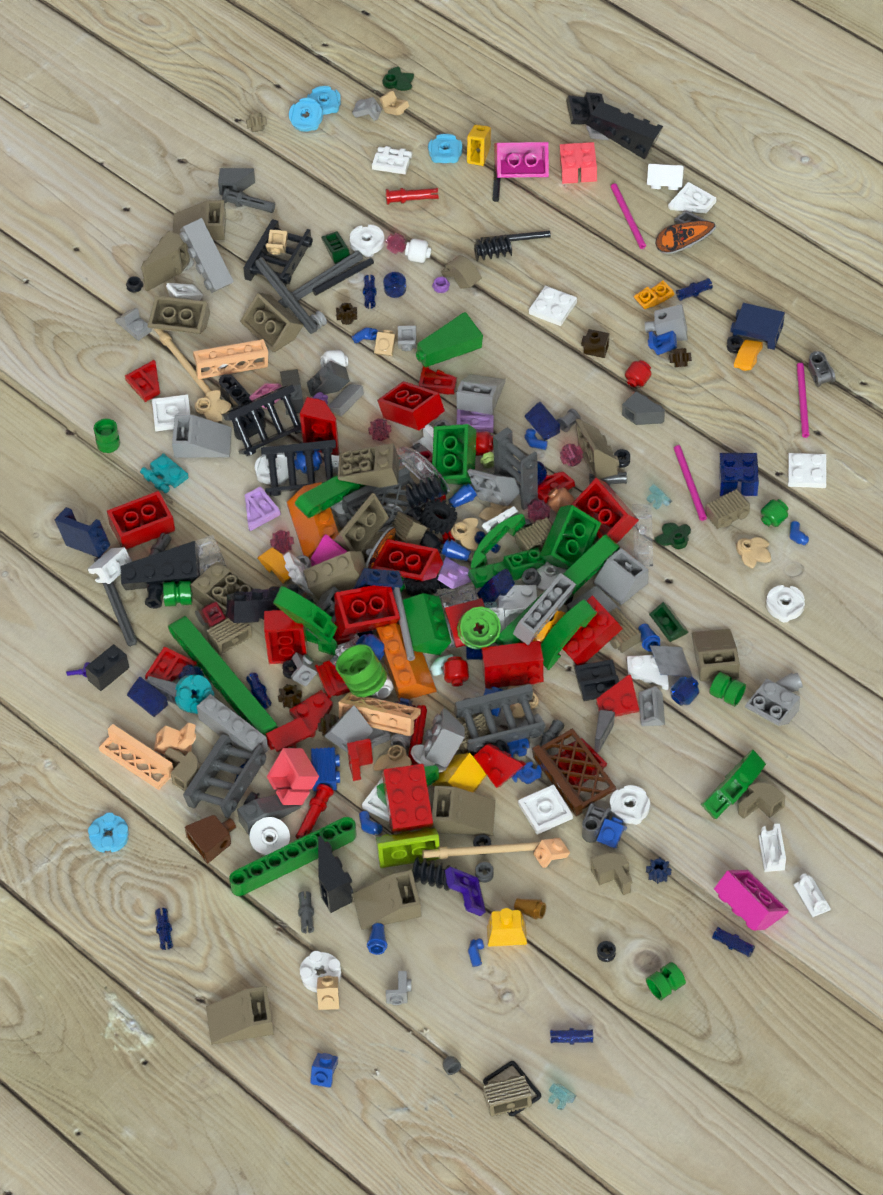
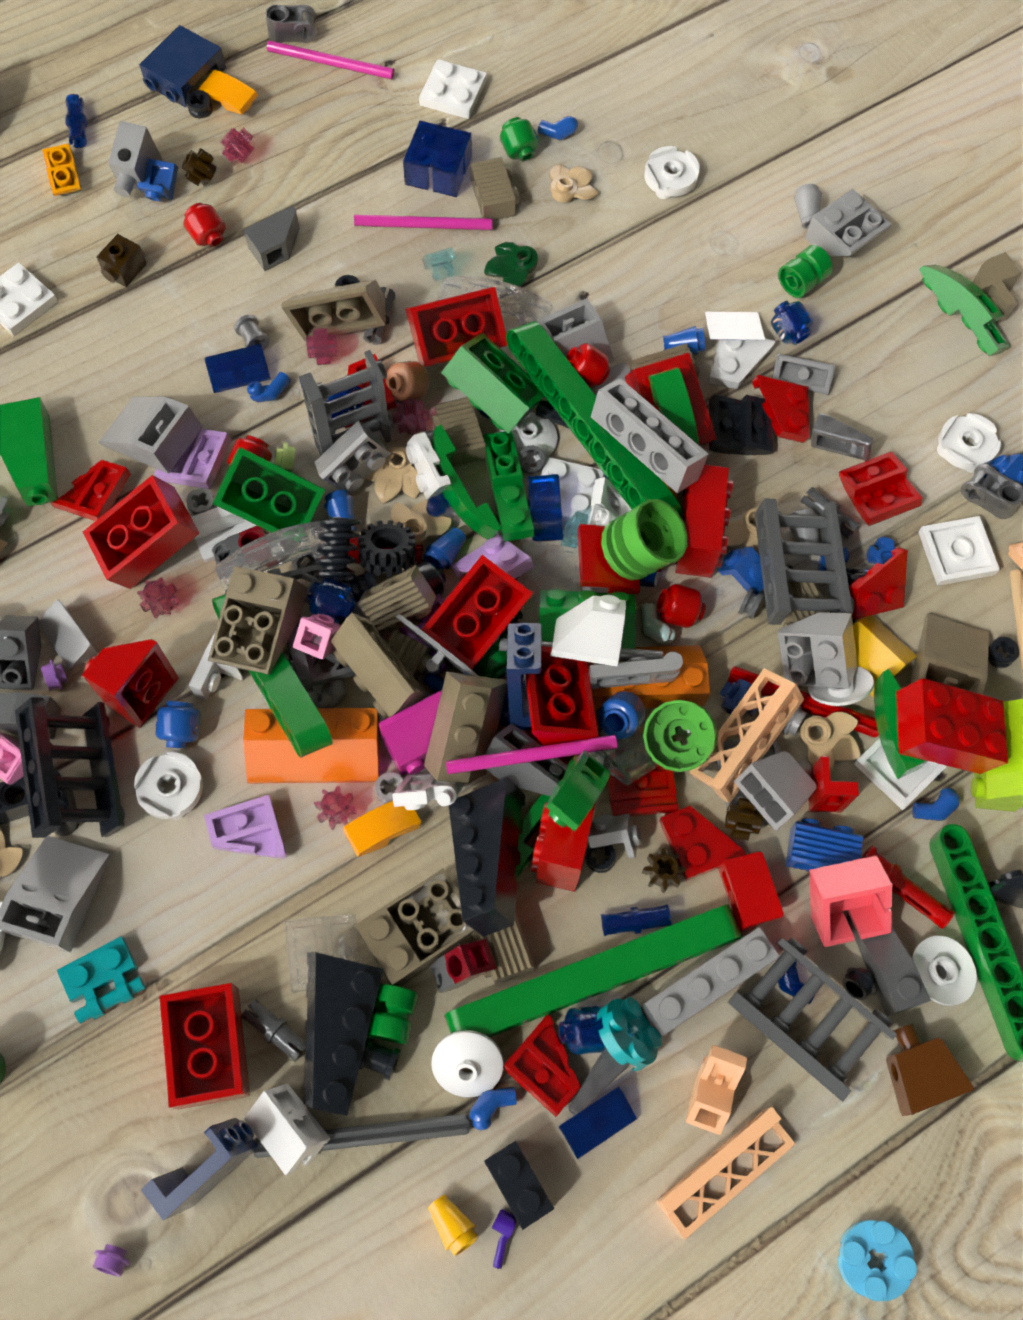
camera: 80 degrees left, 15 degrees up
dark tan brick [165,747,199,791] -> none
black fence [261,440,336,496] -> none
reddish brown fence [532,728,616,817] -> none
dark green slope [649,602,689,642] -> none
dark tan slope [692,629,740,681] -> none
none -> medium lavender plate [93,1244,130,1277]
none -> clear pink gear [220,127,254,163]
none -> bright pink brick [293,614,341,660]
none -> clear blue head [306,578,357,623]
none -> yellow cone [428,1195,479,1256]
none -> white dish [432,1030,503,1097]
none -> dark pink piece [446,735,617,775]
none -> blue arm [470,1087,517,1131]
none -> white slope [551,595,626,667]
none -> red head [566,343,610,388]
none -> light grey plate [589,652,683,689]

